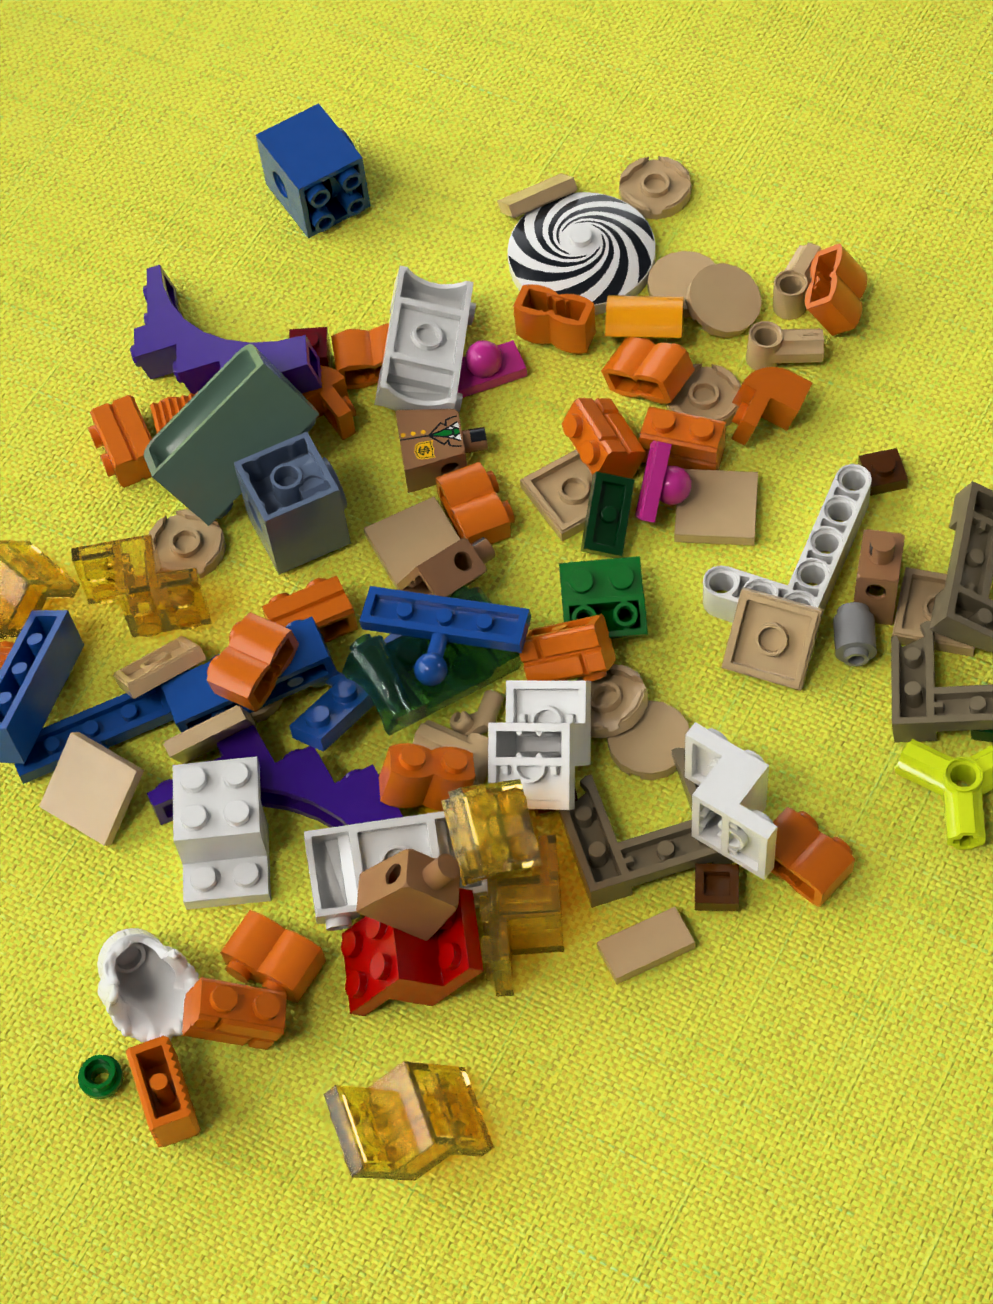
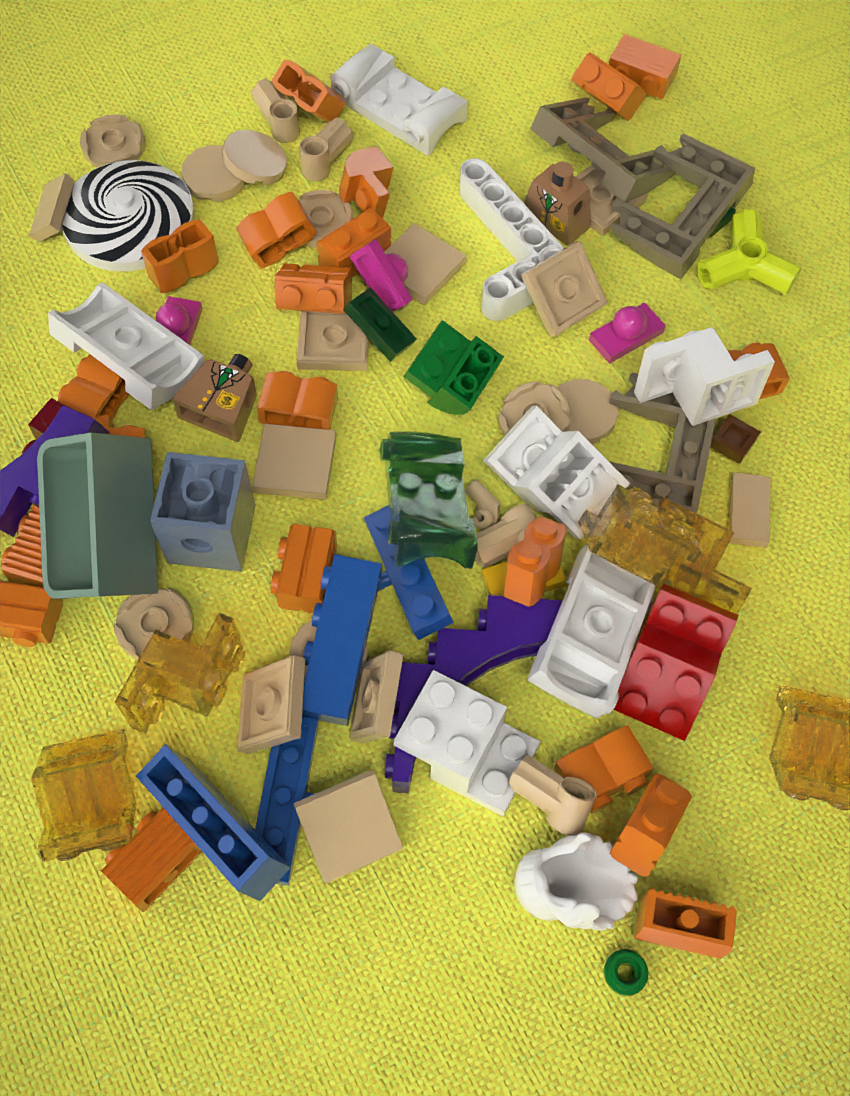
camera: 65 degrees left, 5 degrees up
orange brick [207,612,299,712] -> none
medium nougat torso [356,849,460,941] -> none
blue plate [359,586,531,686] -> none
medium nougat torso [397,537,495,597] -> none
orange brick [519,614,616,681] -> none
light orange brick [605,295,684,338] -> none
light grey brick [833,602,877,667] -> none
reddish brown plate [858,448,908,496] -> none
none -> white piece [331,43,468,156]
none -> tan piece [508,755,597,835]
none -> dark pink tile [589,302,666,364]

